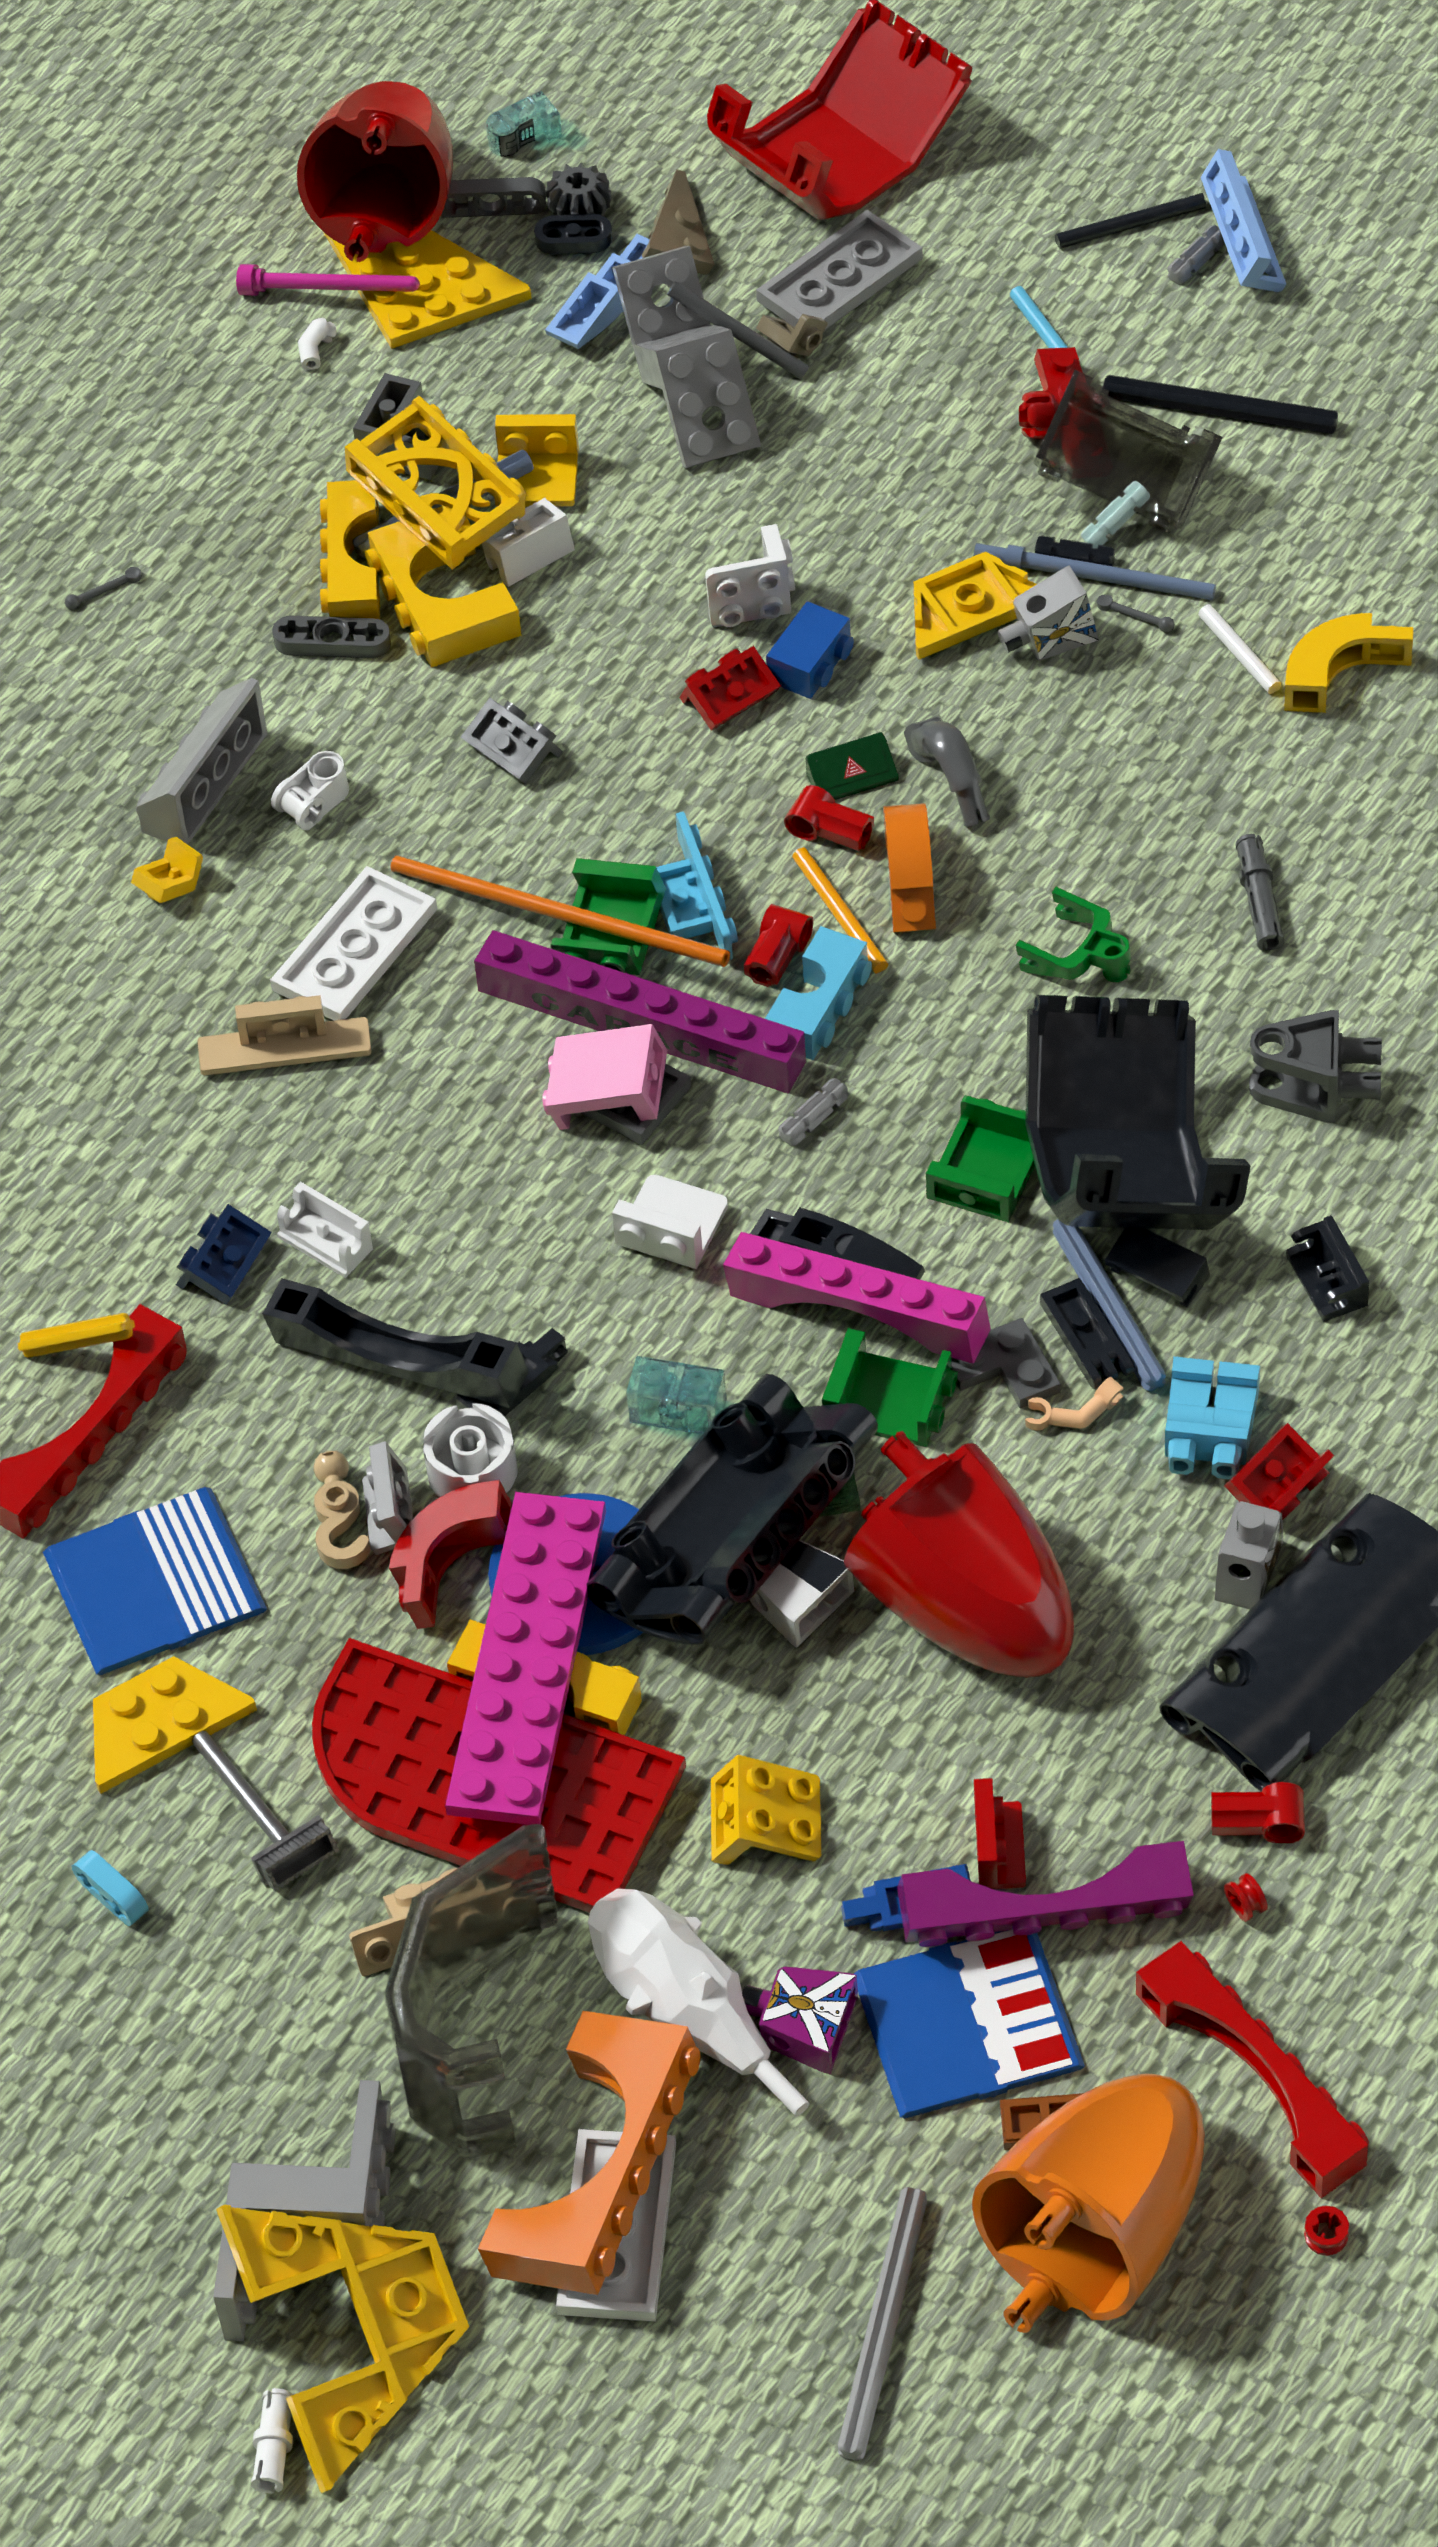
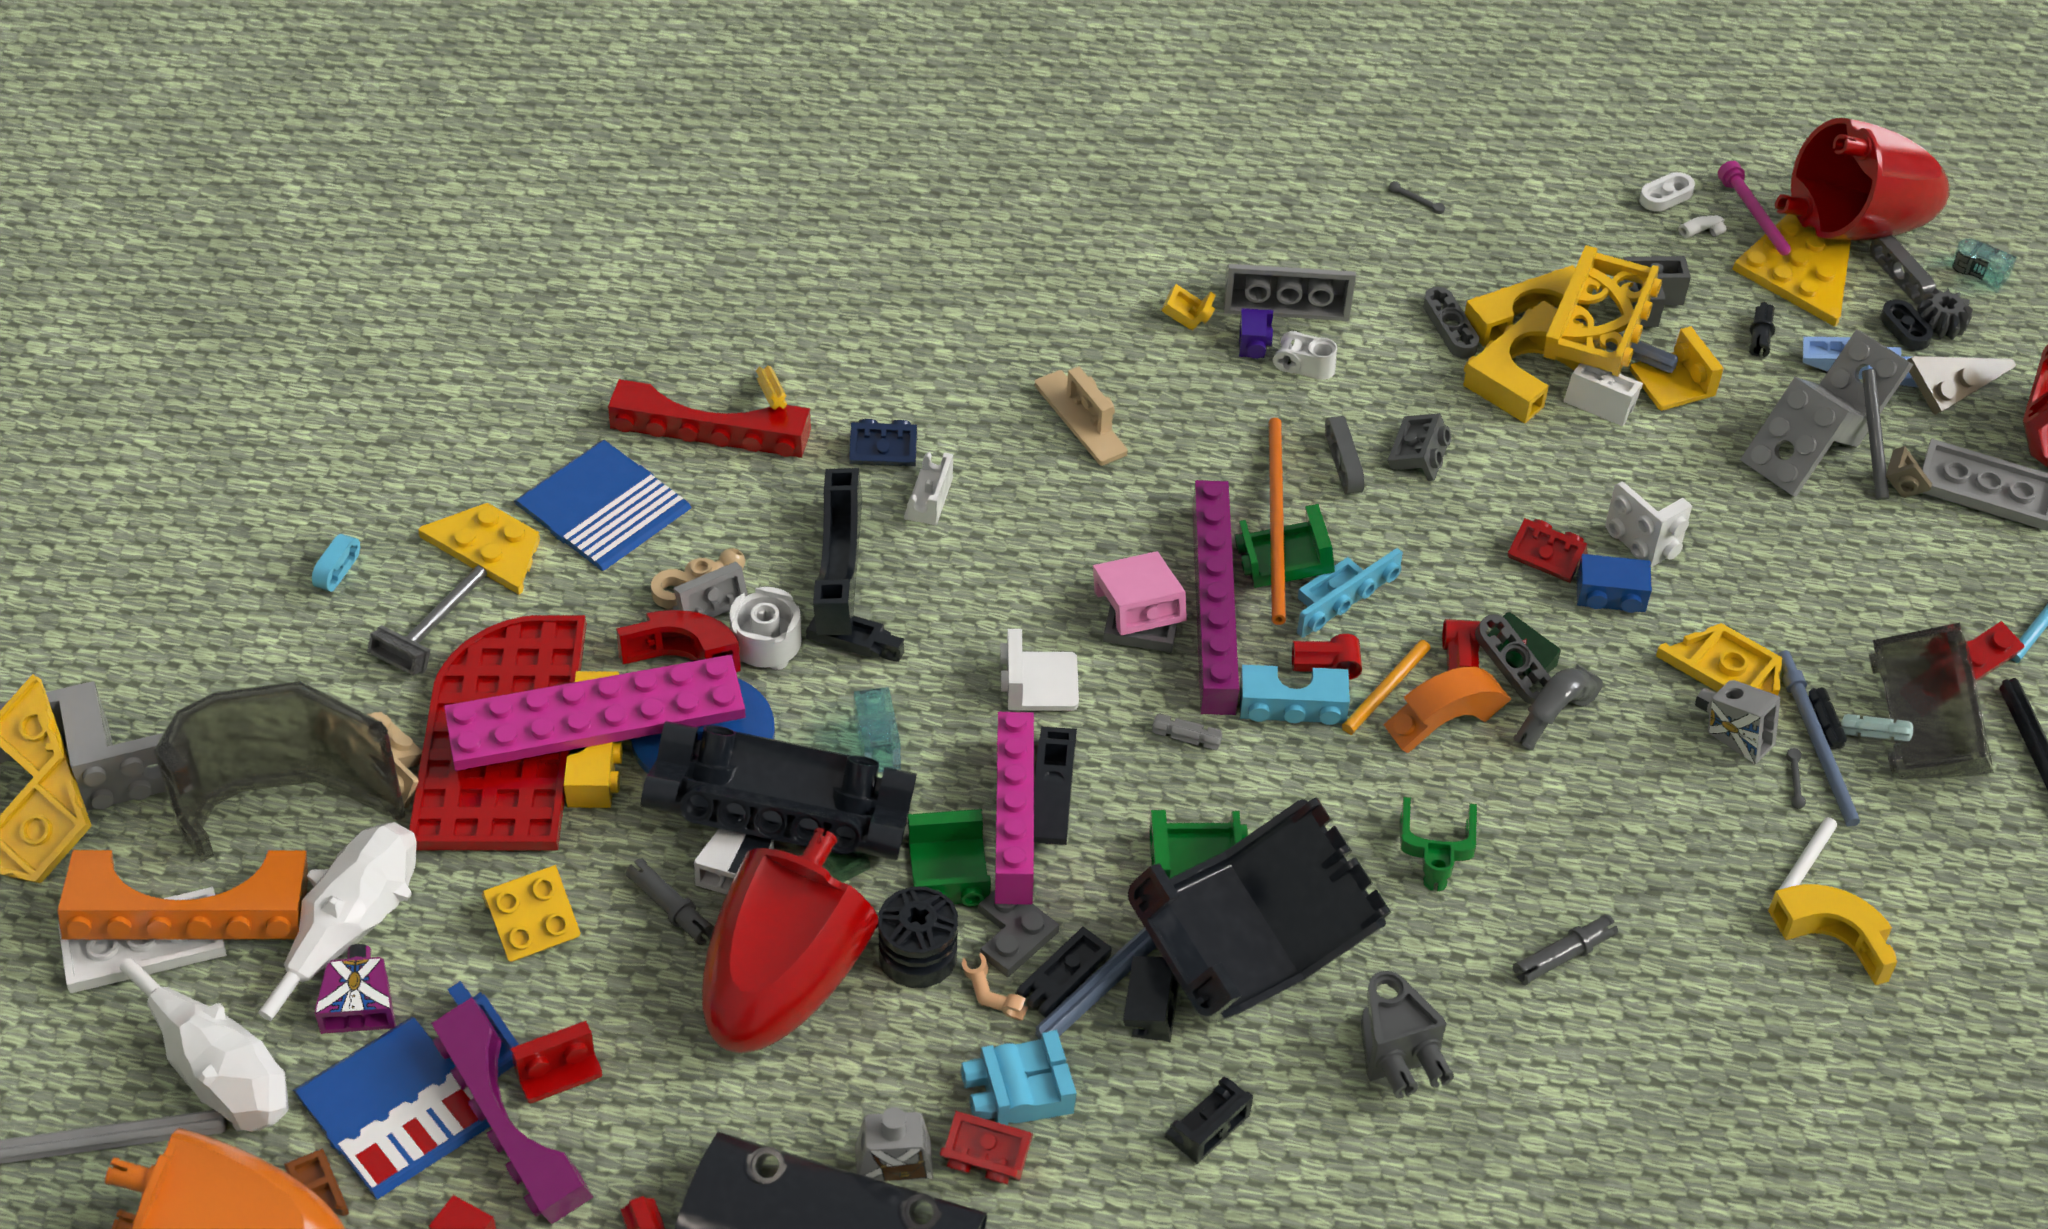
camera: 60 degrees right, 5 degrees down
white plate [270,866,437,1021] -> none
none -> white piece [120,958,289,1132]
none -> dark grey pin [626,859,714,945]
none -> black wheel [878,887,958,988]
none -> dark purple brick [1239,308,1273,358]
none -> dark grey beam [1325,416,1364,494]
none -> dark grey beam [1475,614,1551,704]
none -> white plate [1640,172,1695,212]
none -> black axle [1749,302,1775,357]

